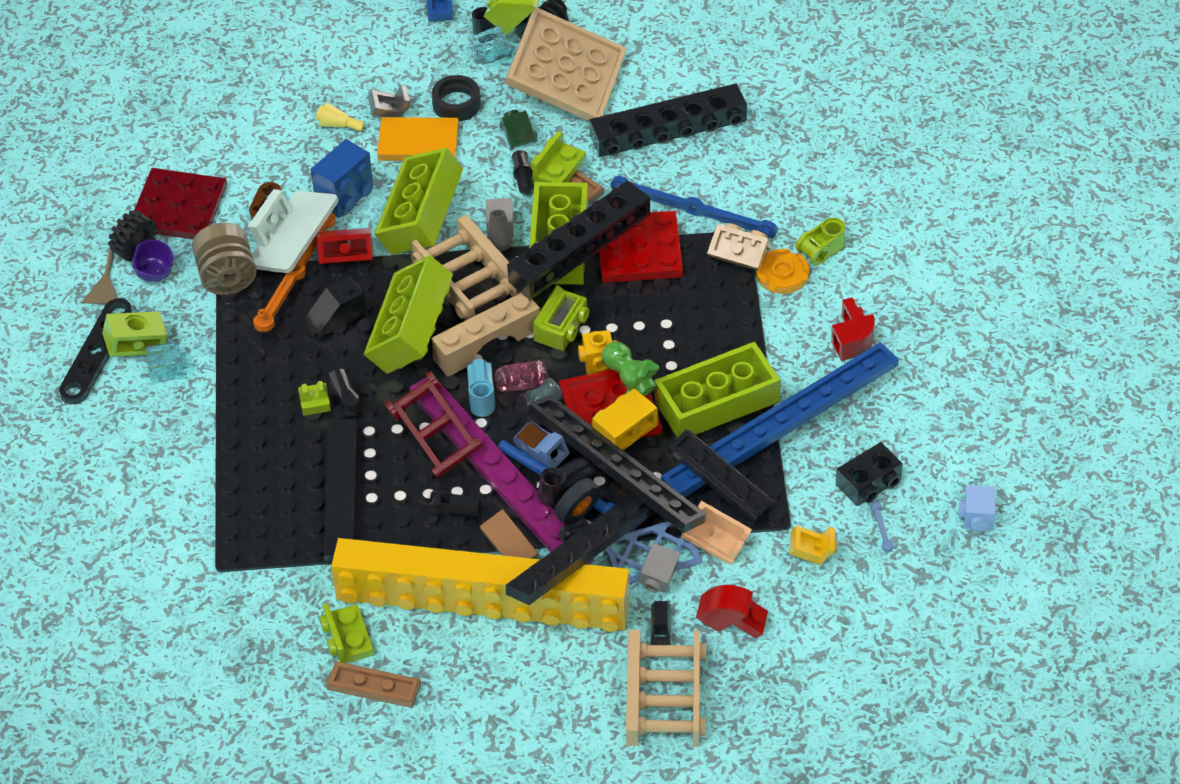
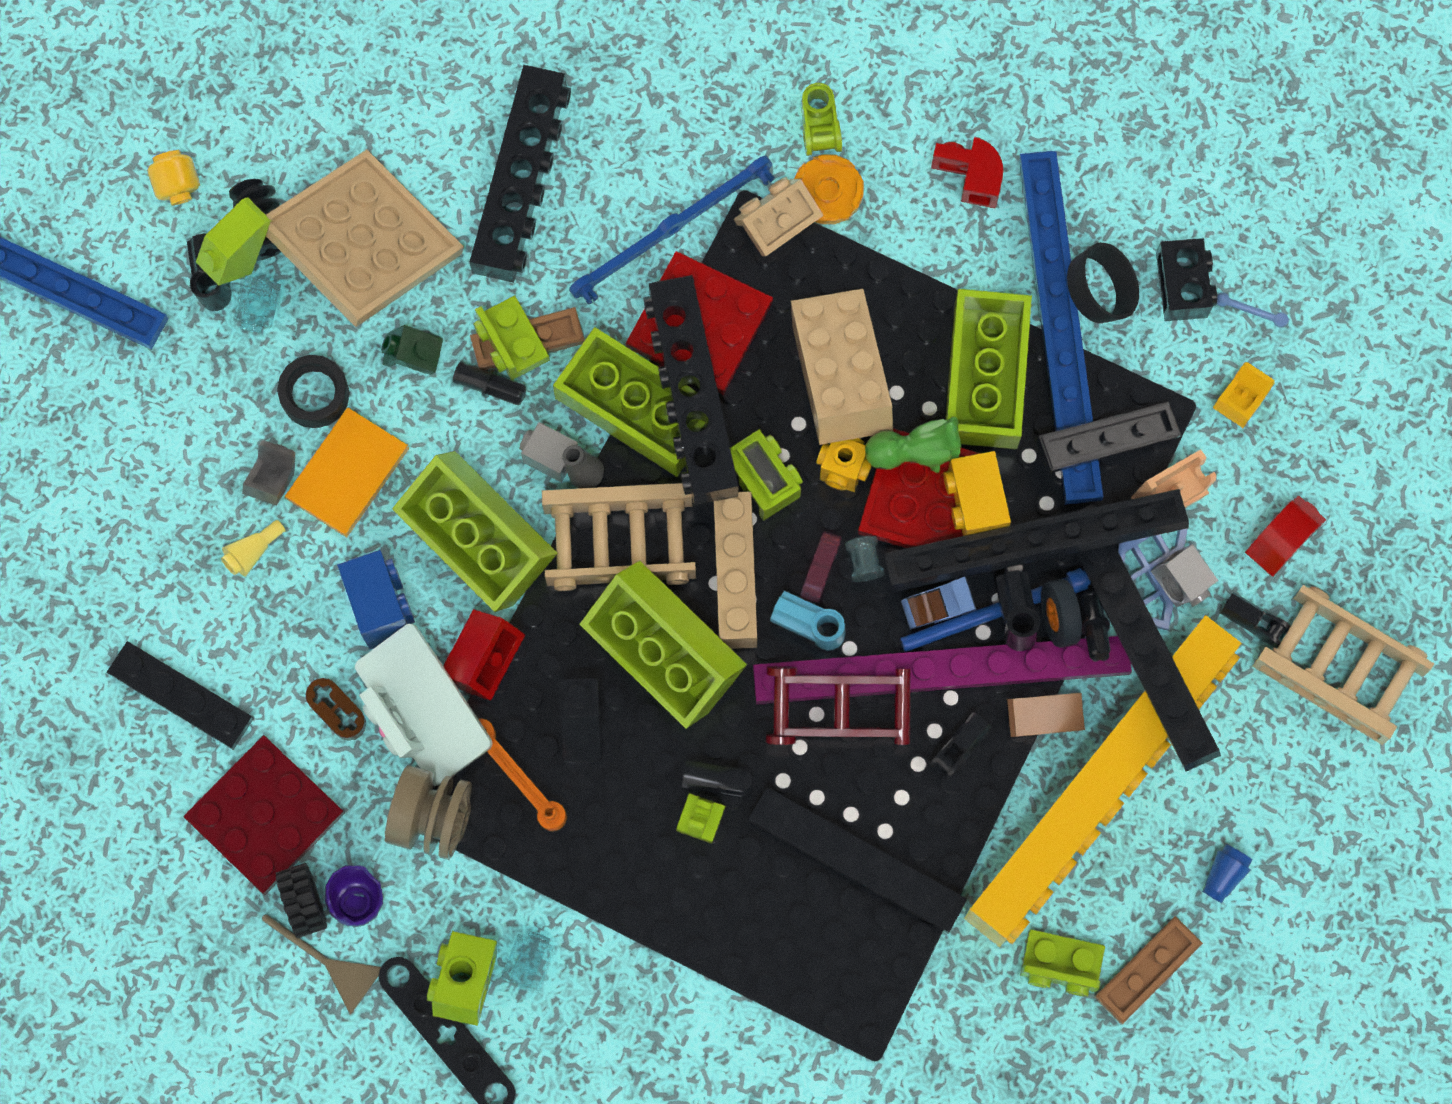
camera: 60 degrees left, 25 degrees up
light blue brick [959,485,995,532] -> none
none -> black plate [107,641,254,750]
none -> tan brick [791,289,893,445]
none -> black tyre [1067,242,1139,323]
none -> blue cone [1202,844,1253,903]

